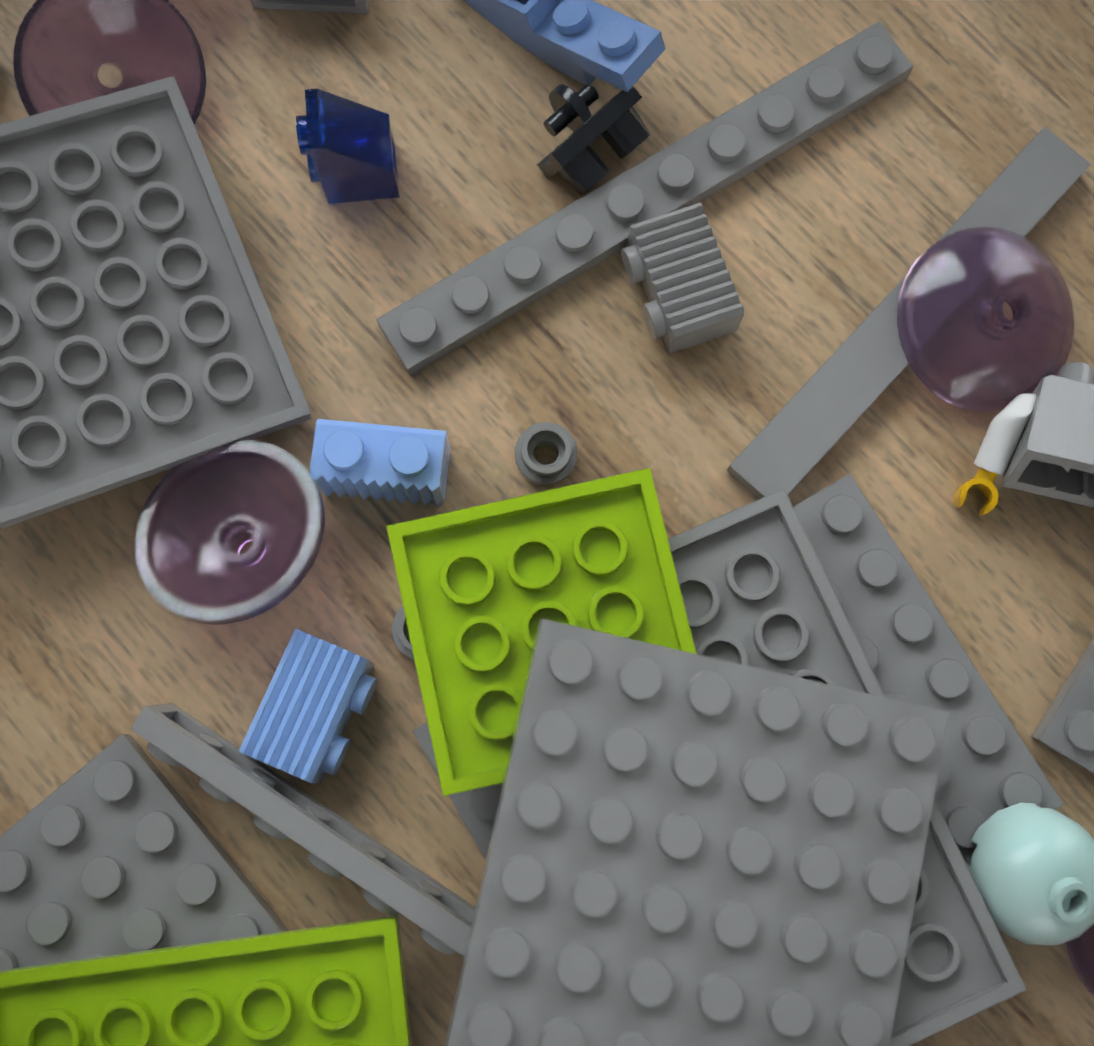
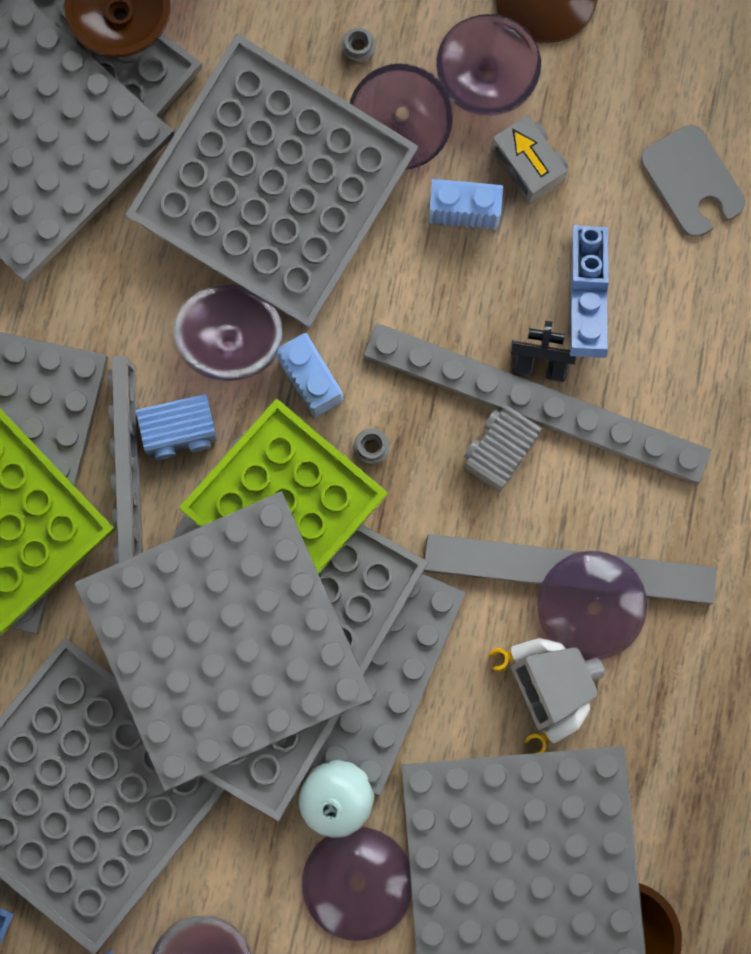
camera: 55 degrees right, 0 degrees up
clear blue slope [296,88,400,204] -> none
none -> light blue brick [428,179,503,231]

